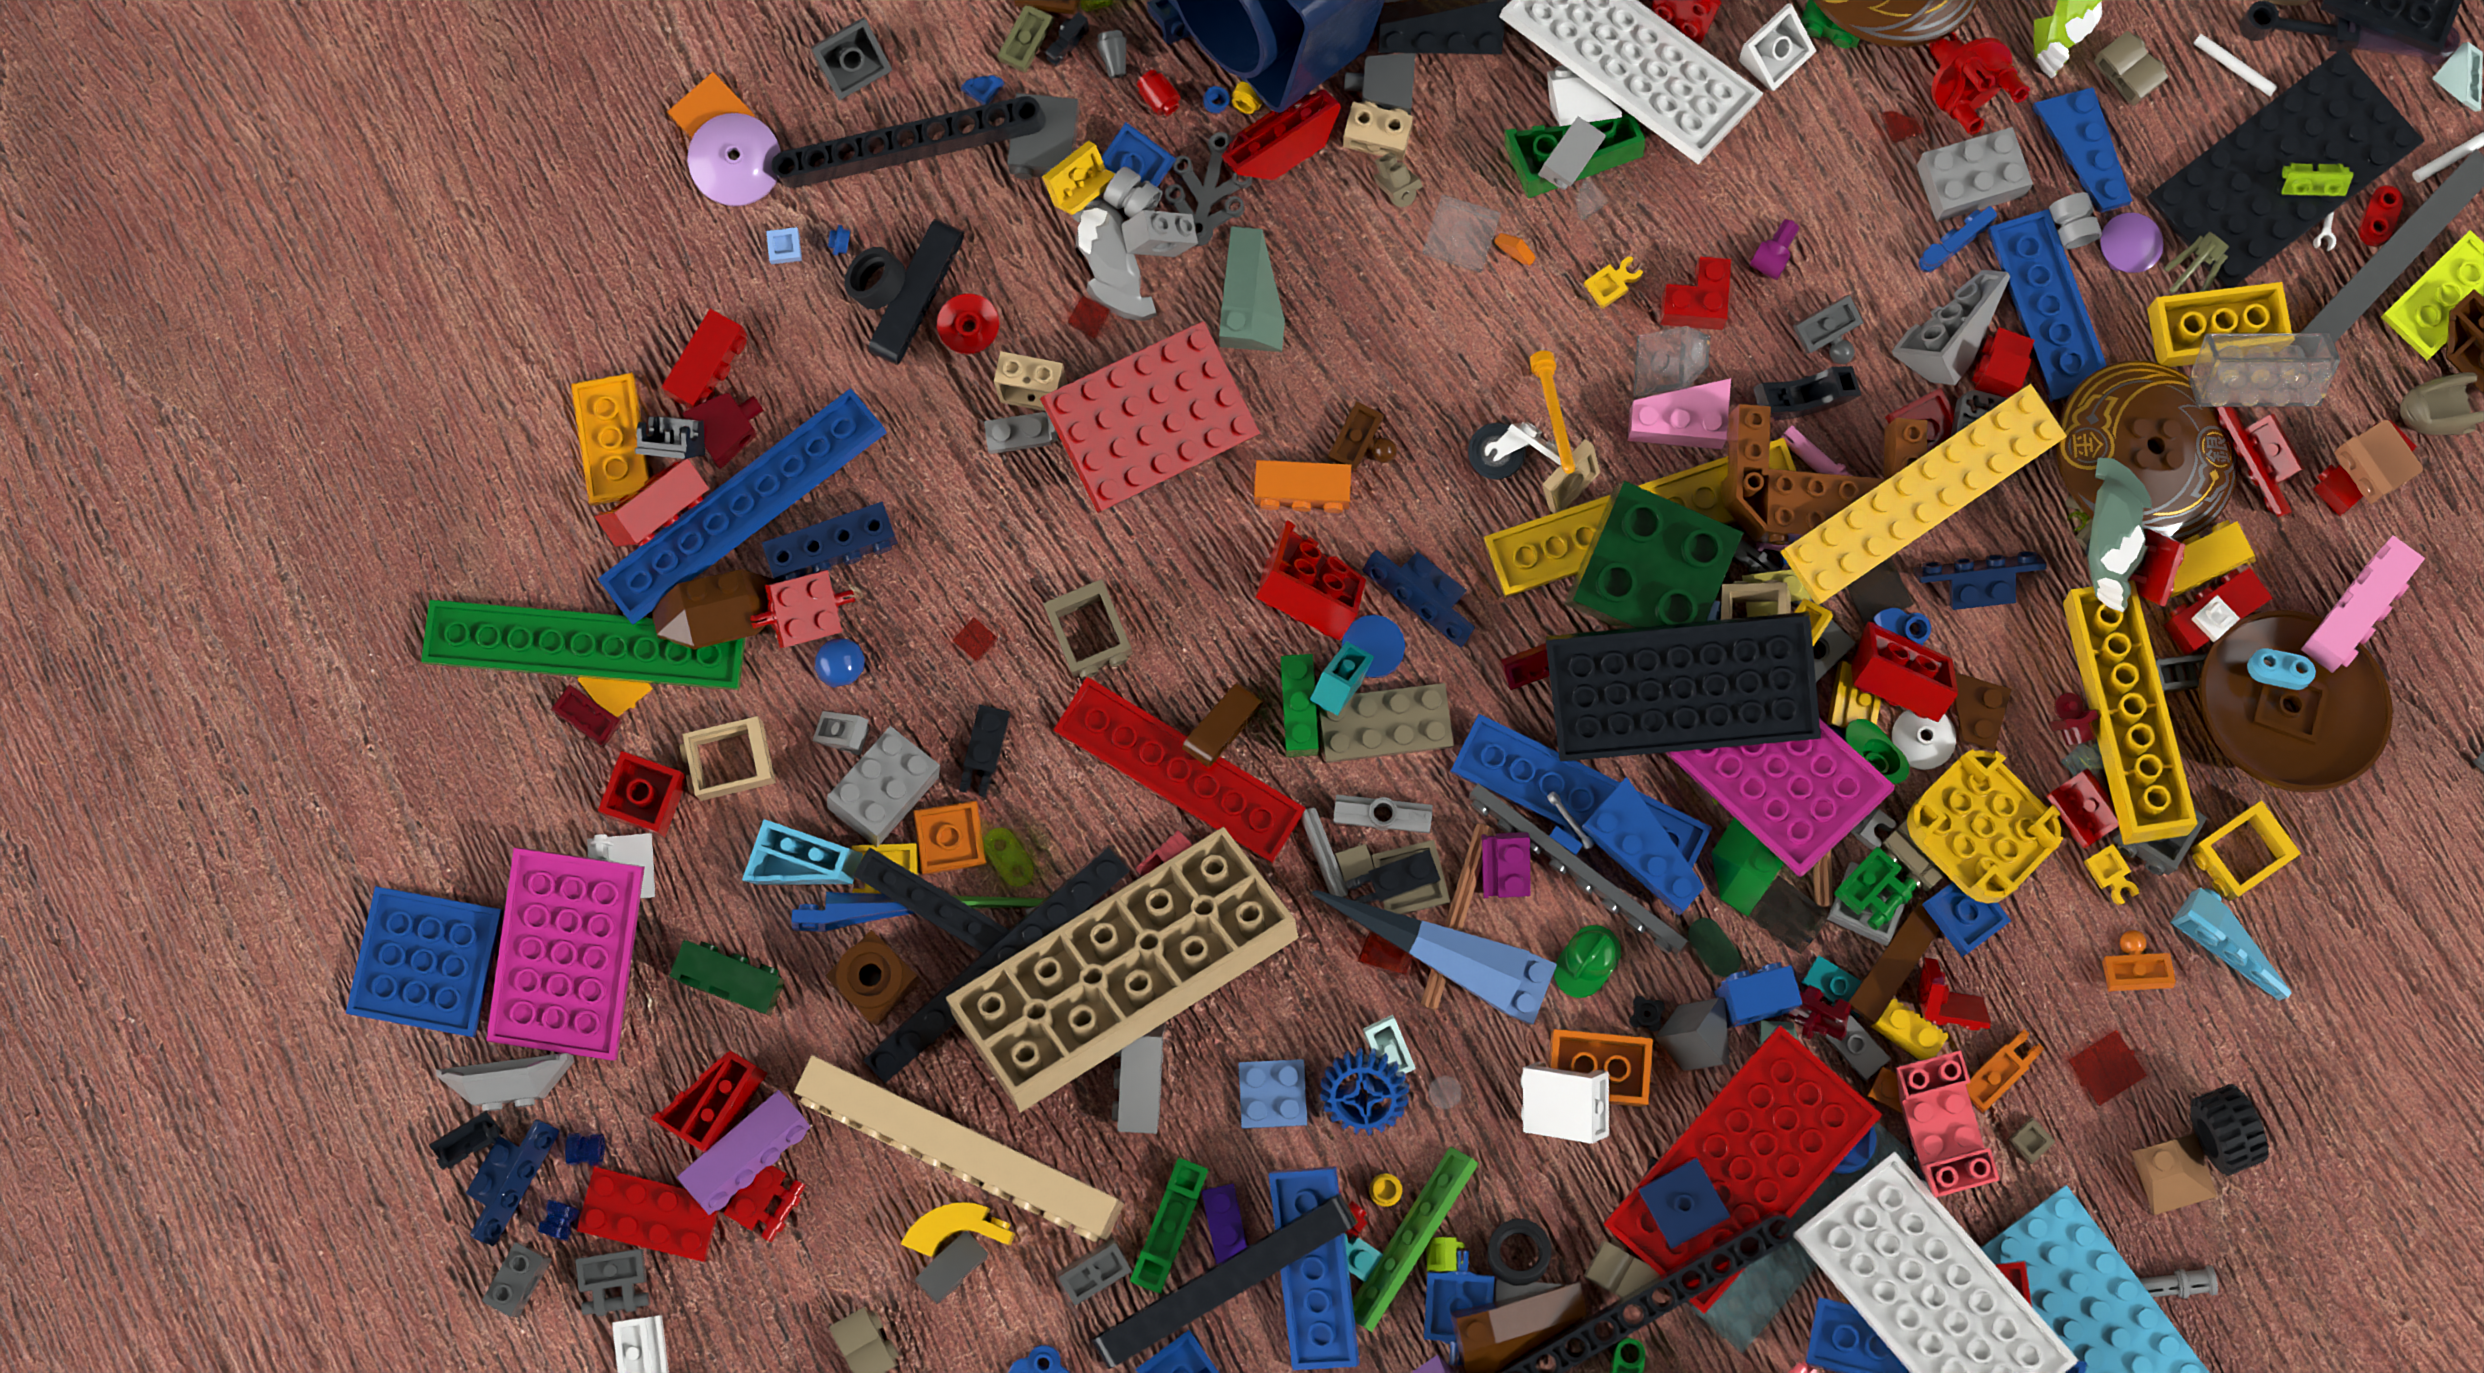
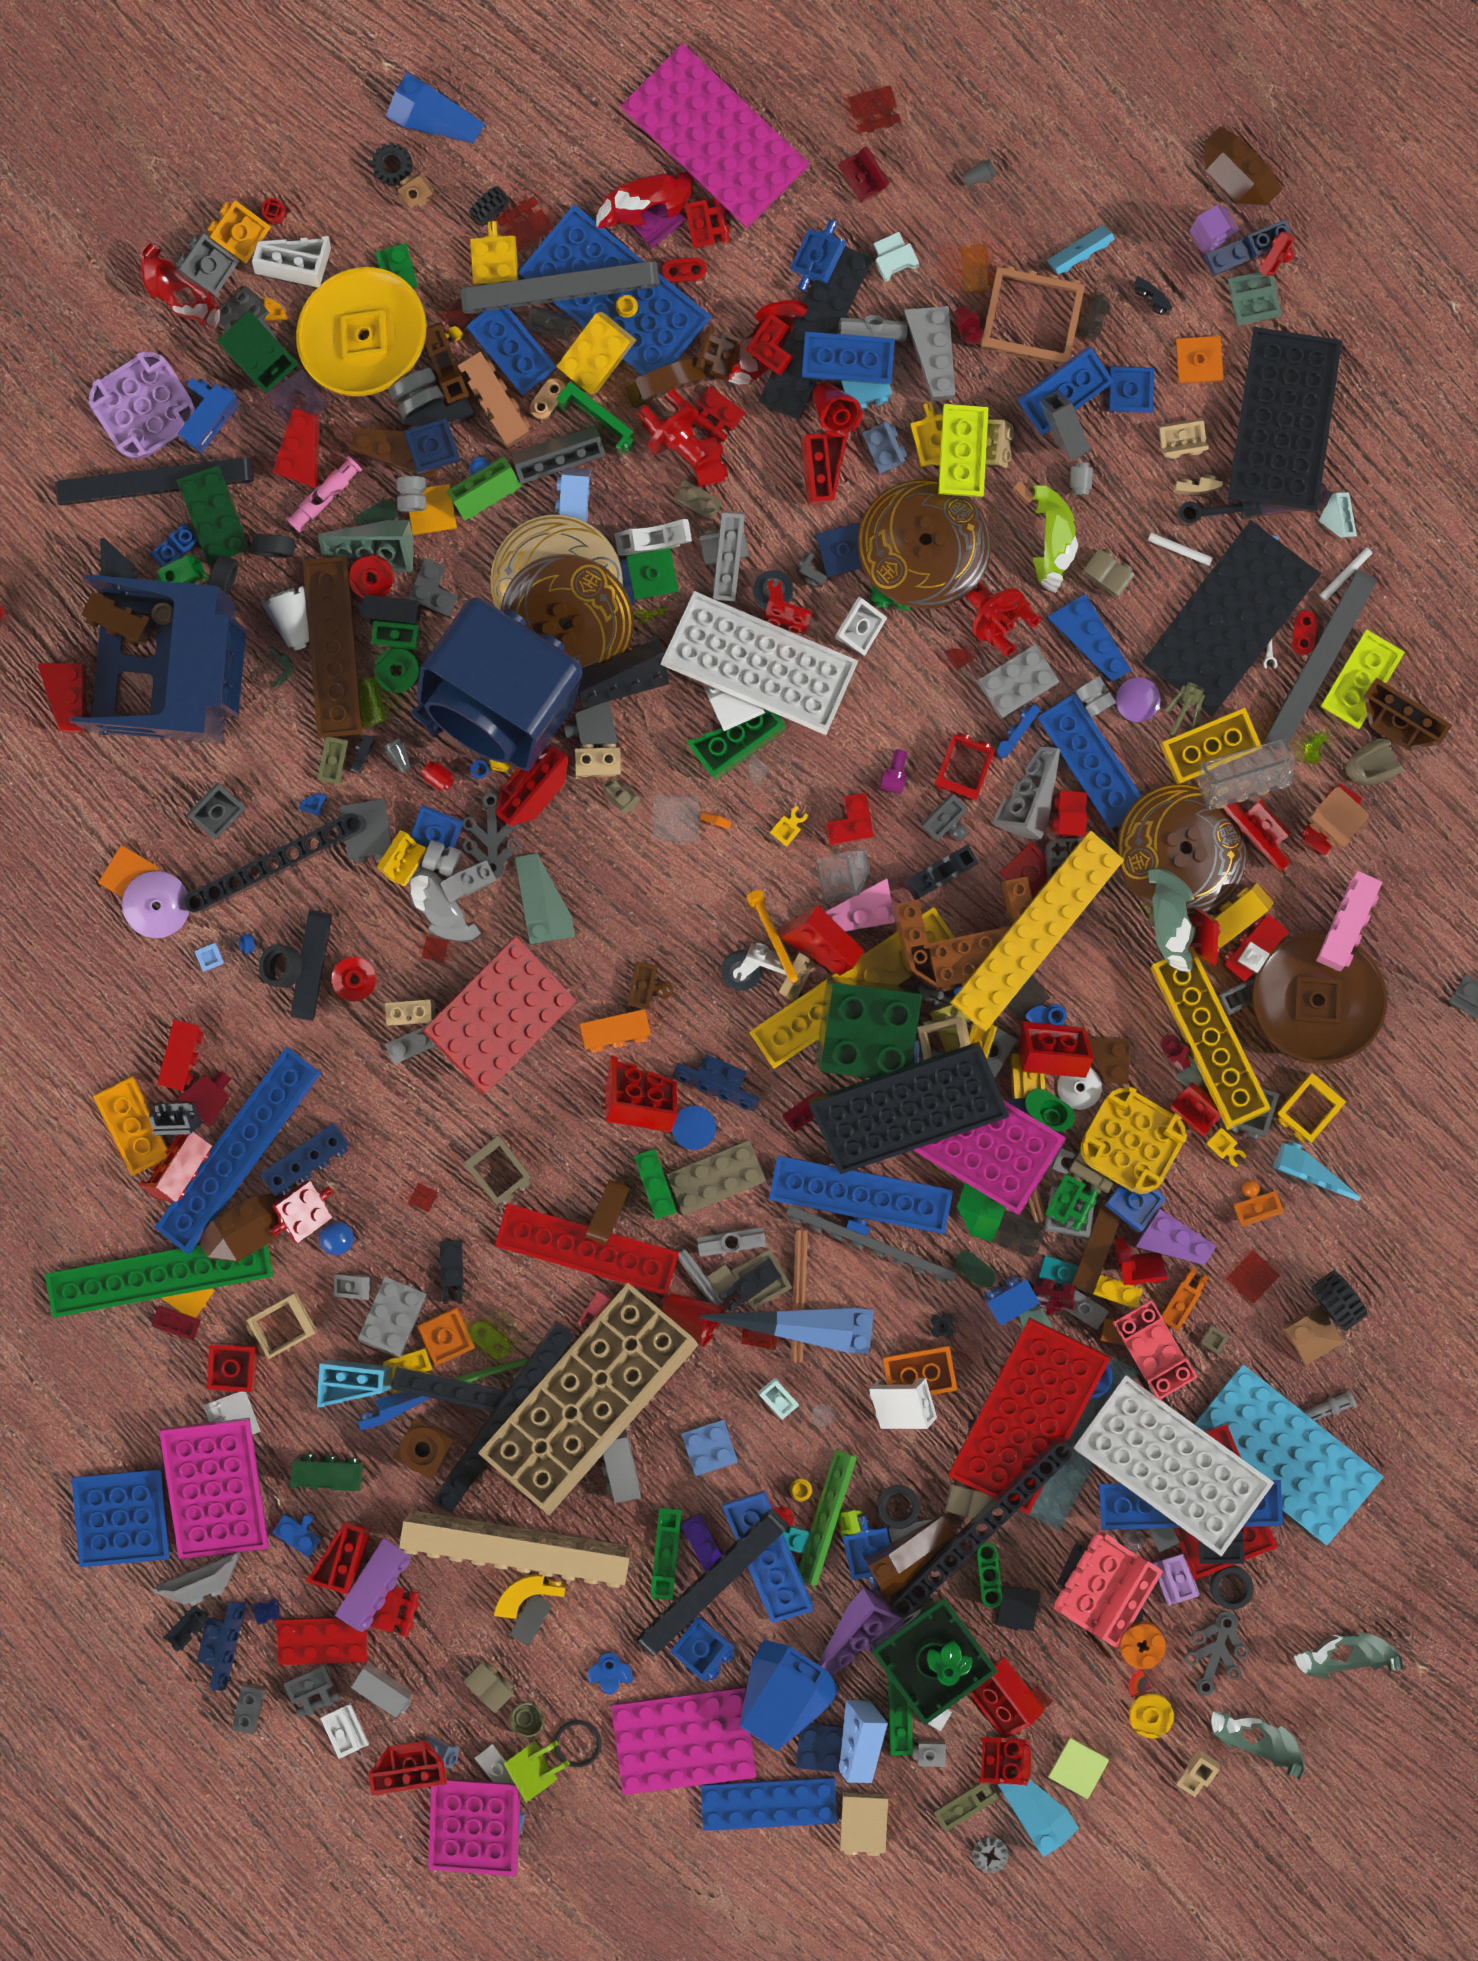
camera: 20 degrees left, 10 degrees up
clear blue wheel [537,1199,580,1241] -> none
dark grey hinge [1057,1237,1132,1306] -> none
teal brick [1310,641,1374,716] -> none
blue gear [1320,1047,1409,1136] -> none
magenta plate [1481,832,1531,898] -> none
light grey hinge [1538,116,1606,190] -> none
light grey hinge [1547,791,1594,849] -> none
green piece [1554,925,1621,998] -> none
blue wedge [1582,776,1705,916] -> none
dark blue plate [1638,1156,1730,1249] -> none
dark grey slope [1655,998,1730,1071] -> none
bright pink pin [1780,425,1852,476] -> none
dark blue bracket [1913,551,2047,610] -> none
medium azure plate [2247,648,2316,690] -> none
lime hinge [2282,163,2353,196] -> none
none -> blue plate [272,1513,322,1558]
none -> light grey brick [351,1662,413,1718]
none -> red cone [660,1292,725,1347]
none -> red wedge [777,905,864,976]
none -> red window [934,732,995,801]
none -> medium lavender wedge [1133,1209,1217,1265]
none -> clear neon green arm [1305,732,1328,764]

